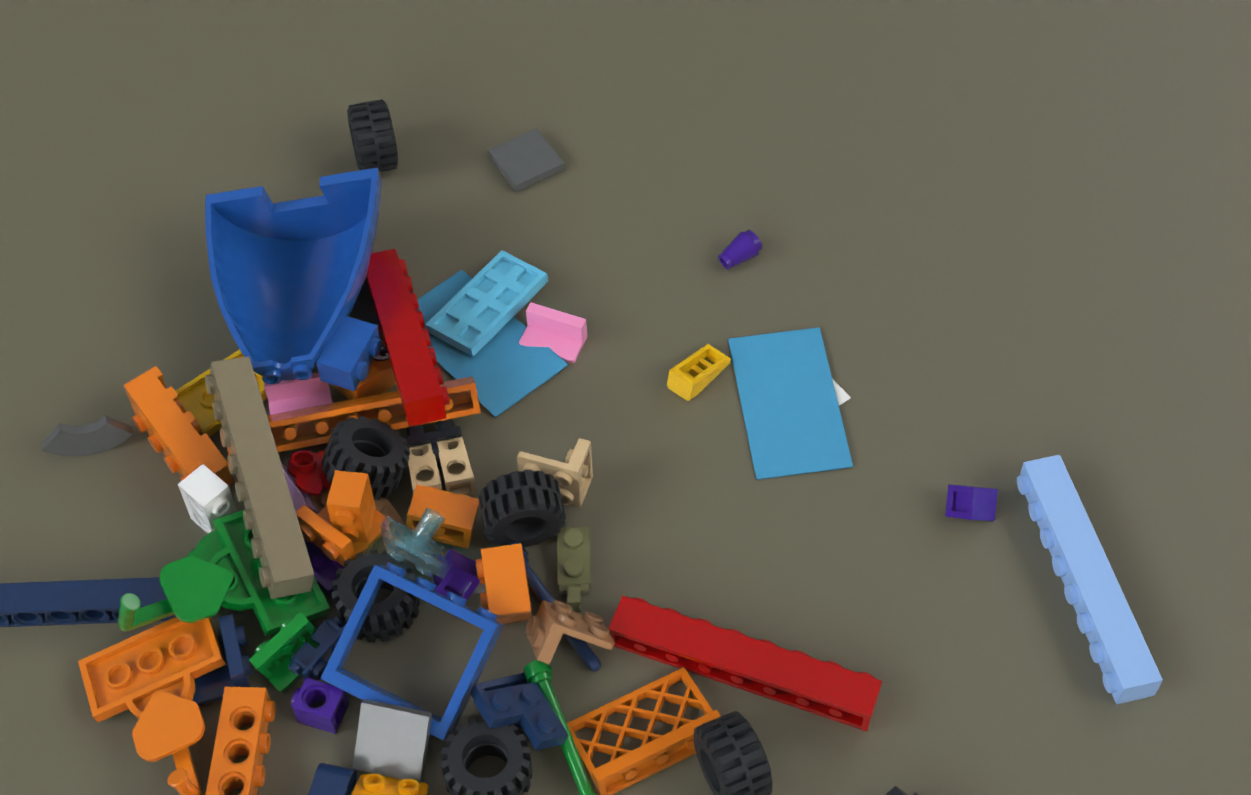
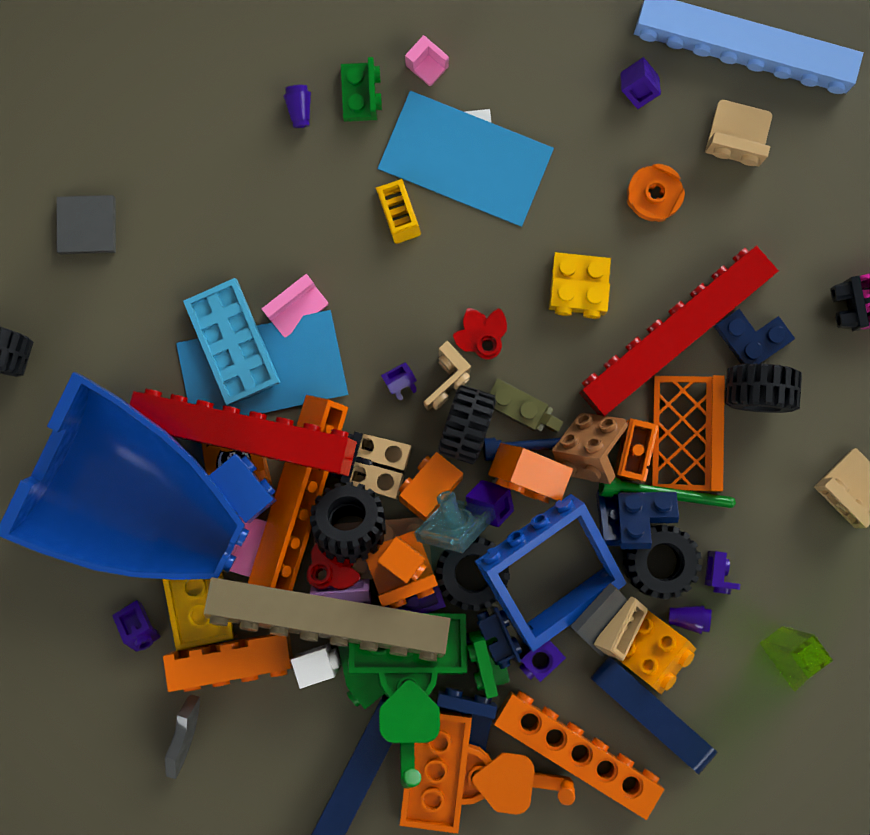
camera: 65 degrees left, 30 degrees up
none -> dark purple bracket [112,600,161,652]
none -> green bracket [341,57,382,122]
none -> dark purple tile [381,362,417,400]
none -> bright pink panel [405,35,449,86]
none -> red plate [453,308,507,360]
none -> yellow plate [549,252,611,319]
none -> tan slope [593,597,648,661]
none -> orange brick [614,418,659,483]
none -> orange plate [627,164,685,222]
none -> tan bracket [705,100,772,167]
none -> dark blue plate [714,309,795,364]

